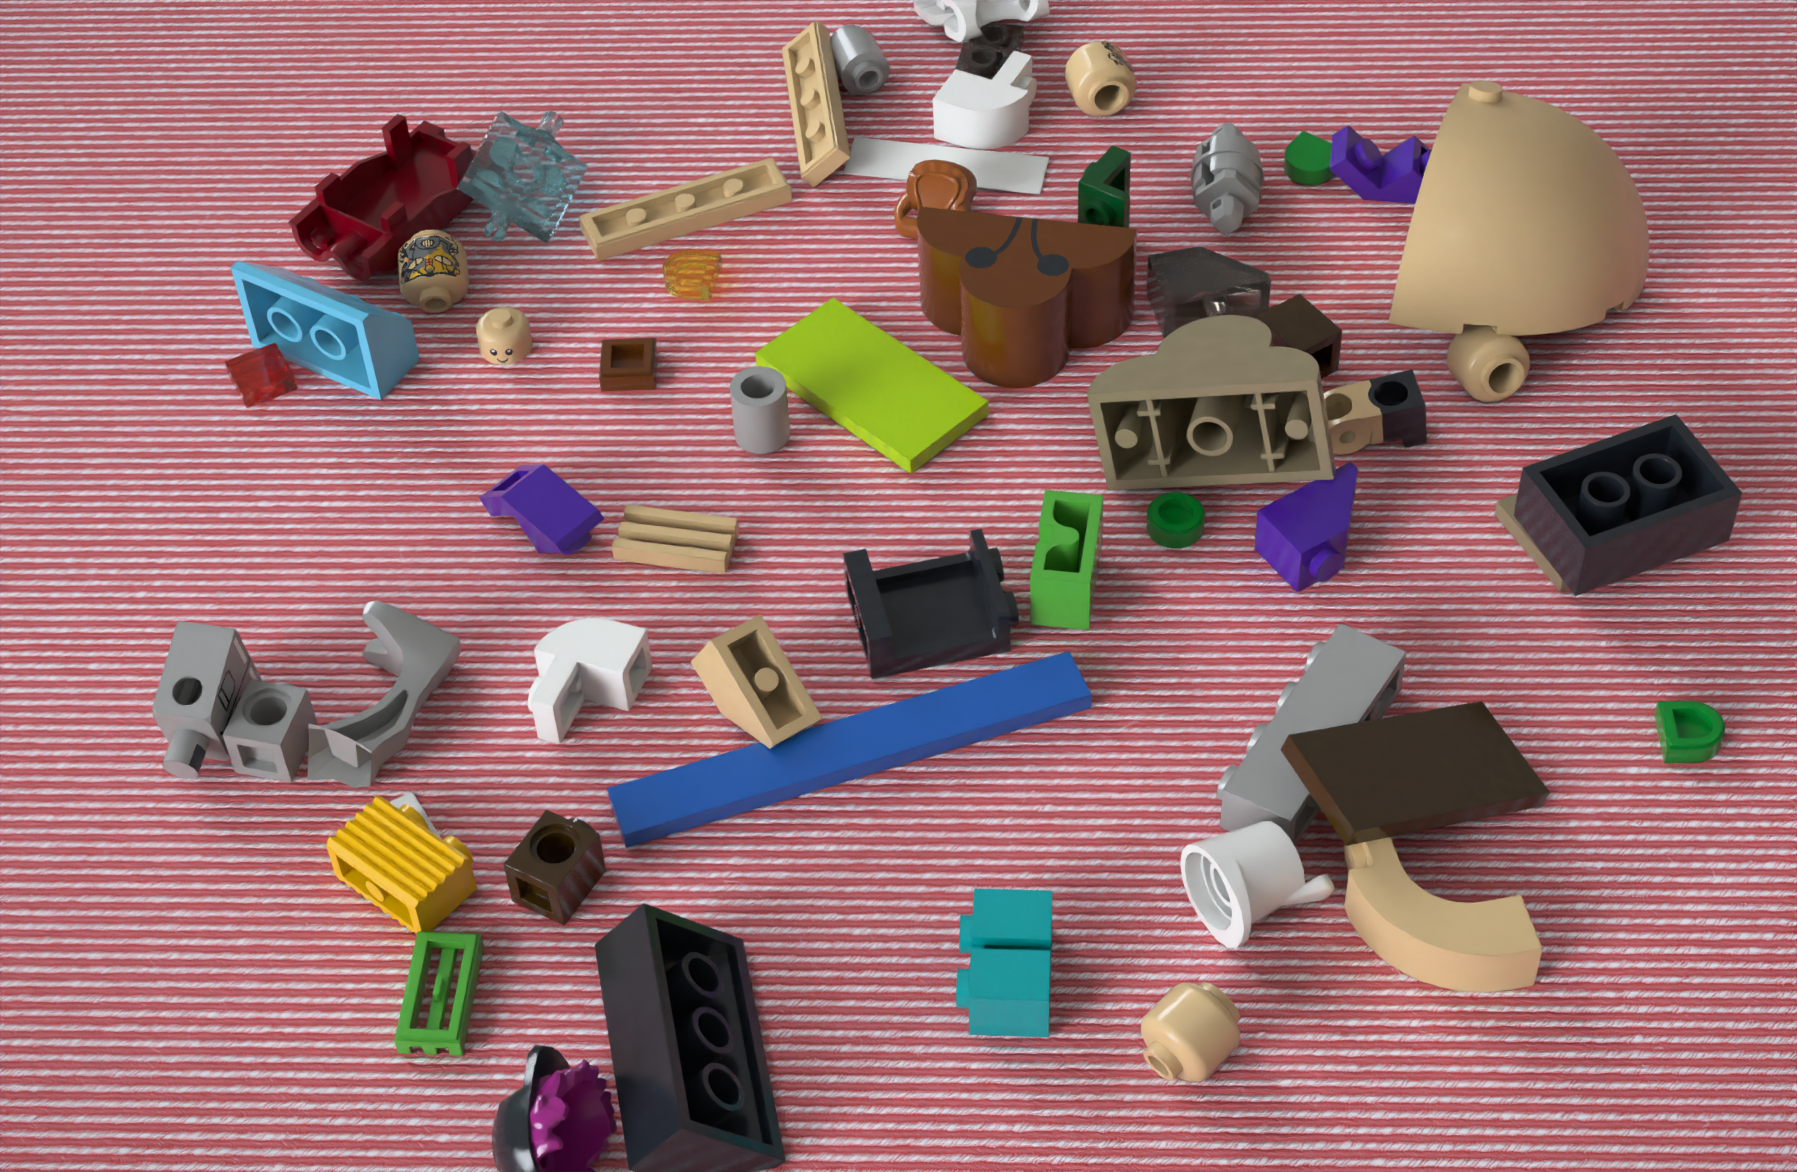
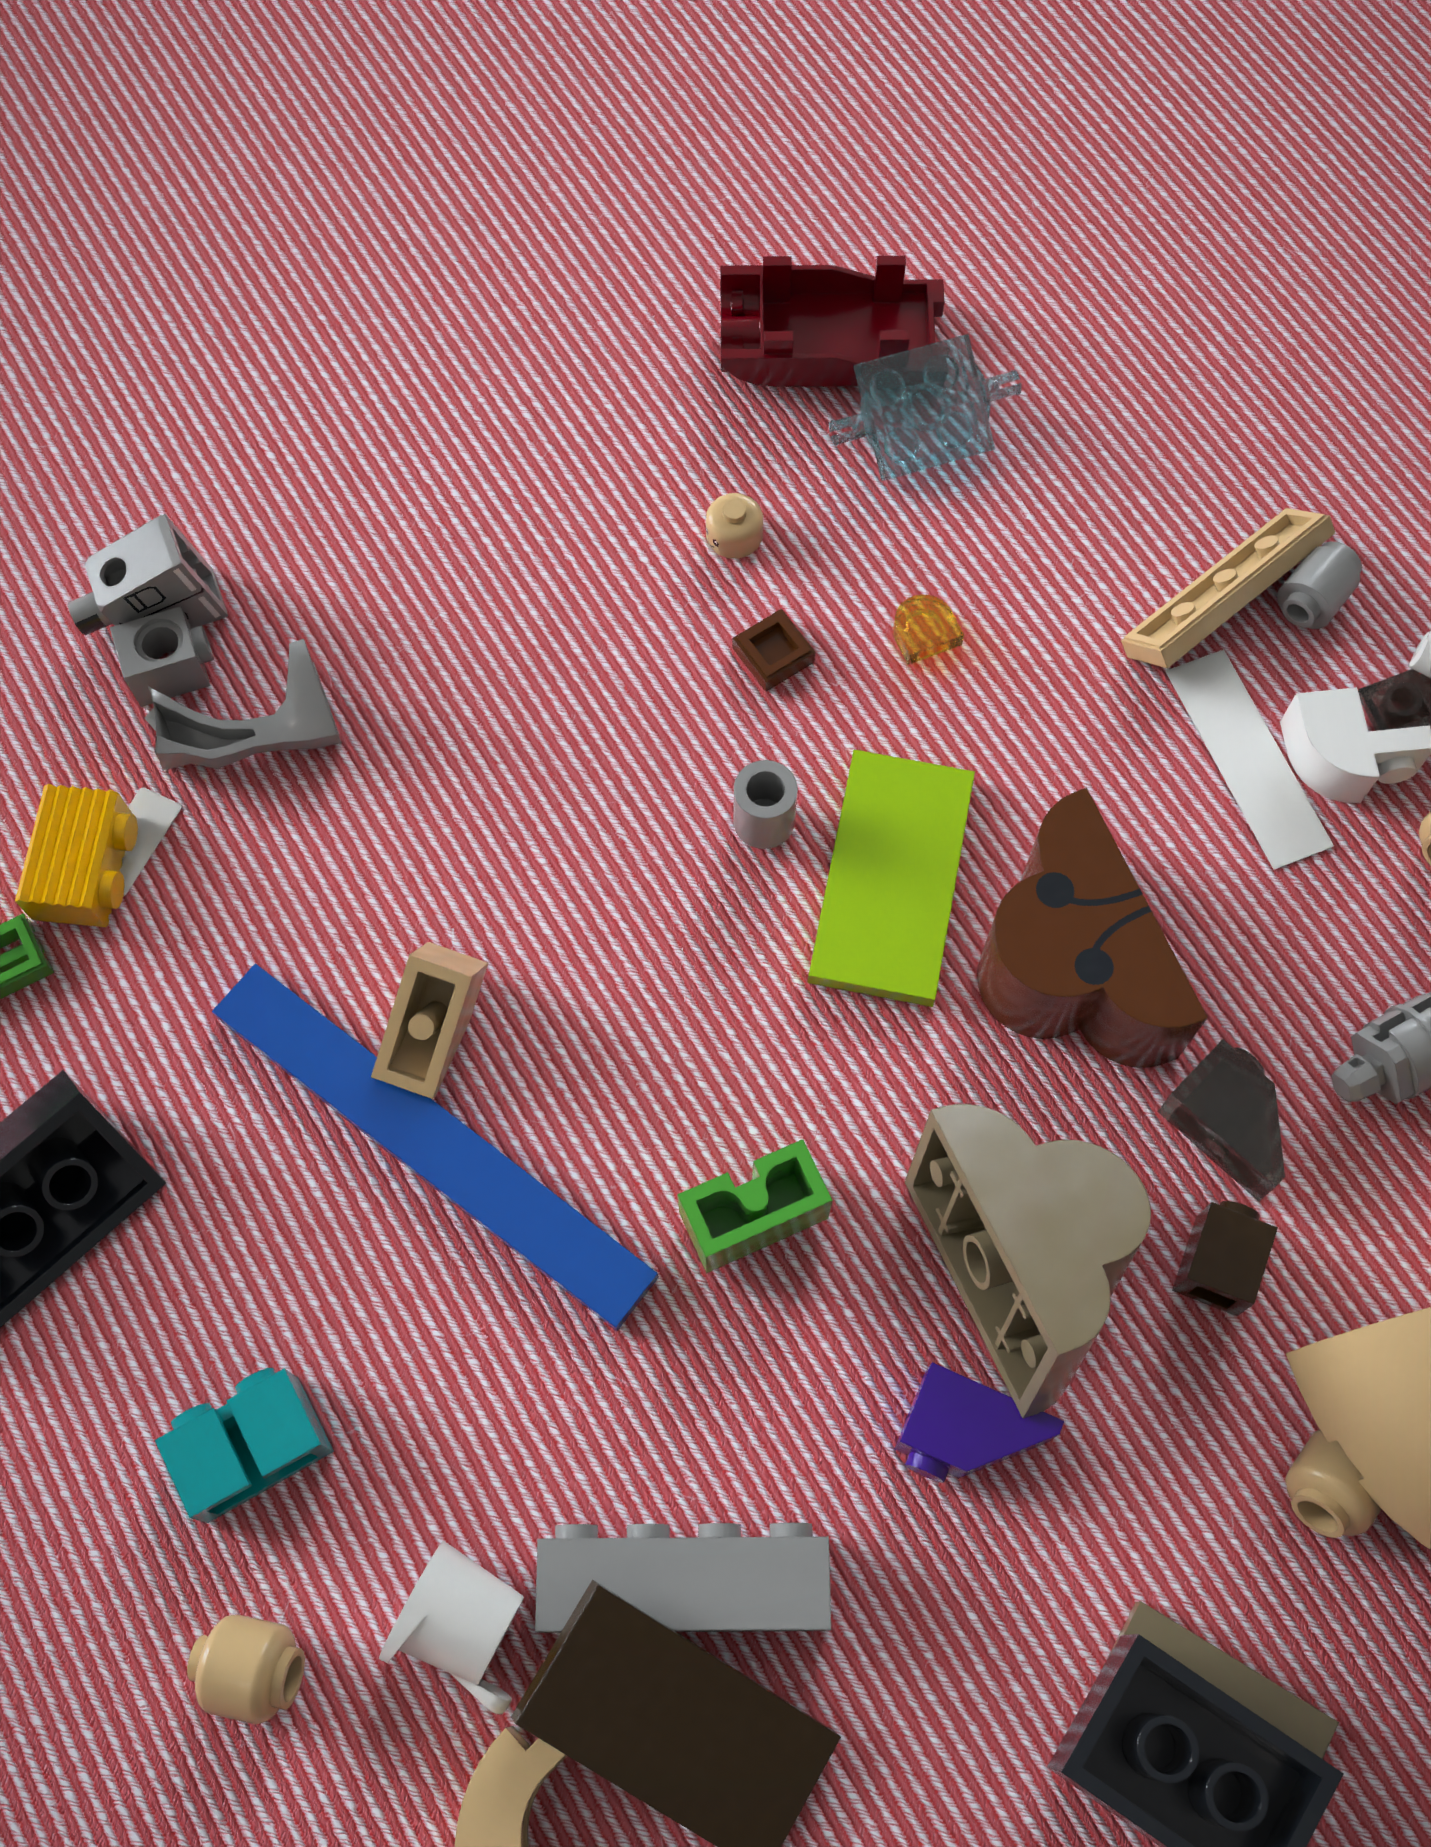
camera: 55 degrees right, 20 degrees up
clear red tile [224,343,298,408] -> none
medium azure slope [231,261,420,400] -> none
head [398,230,469,313] -> none
dark purple slope [479,464,604,556] -> none
dark brown brick [503,810,606,926] -> none
white brick [528,618,653,744] -> none
tan tile [579,157,792,261] -> none
tan tile [612,505,739,574] -> none
black panel [843,528,1019,679] -> none
dark orange piece [894,159,977,239] -> none
dark green bracket [1078,145,1131,228] -> none
green tile [1146,492,1205,549] -> none
leg [1324,369,1427,455] -> none

